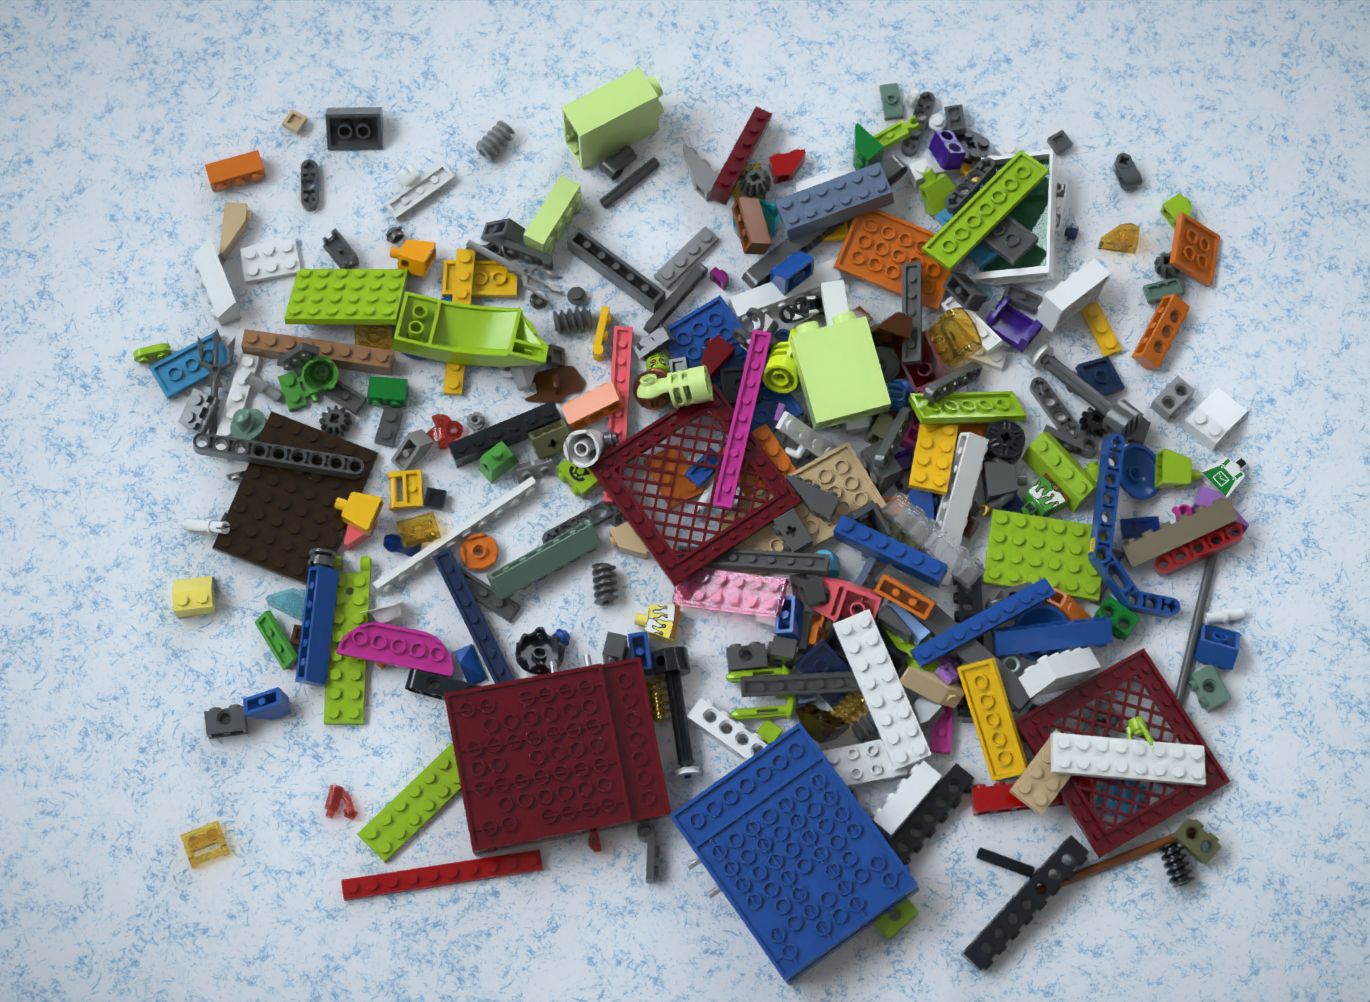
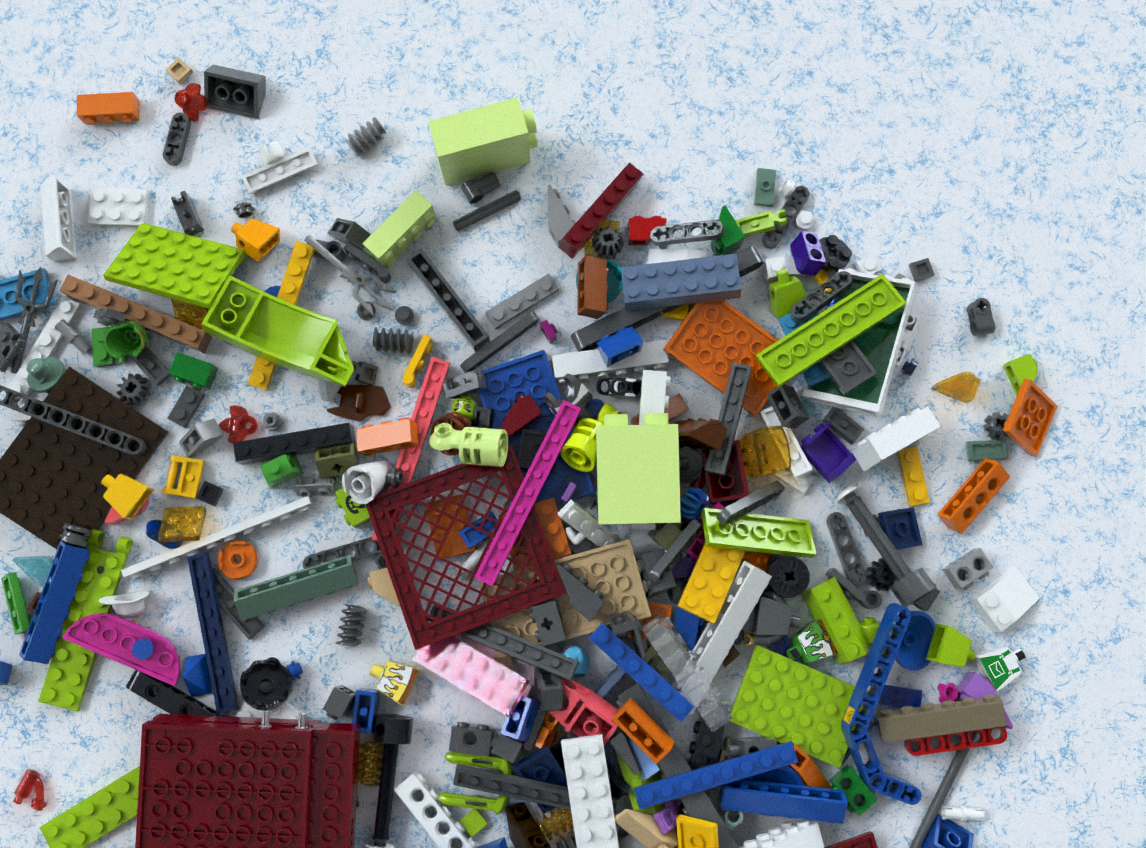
camera: 10 degrees right, 10 degrees up
tan slope [219,202,252,261] -> none
yellow plate [442,260,518,298] -> none
dark grey plate [944,104,967,135] -> none
none -> blue tile [132,638,155,659]
none -> clear red plate [174,83,209,121]
none -> dark grey beam [650,220,725,249]

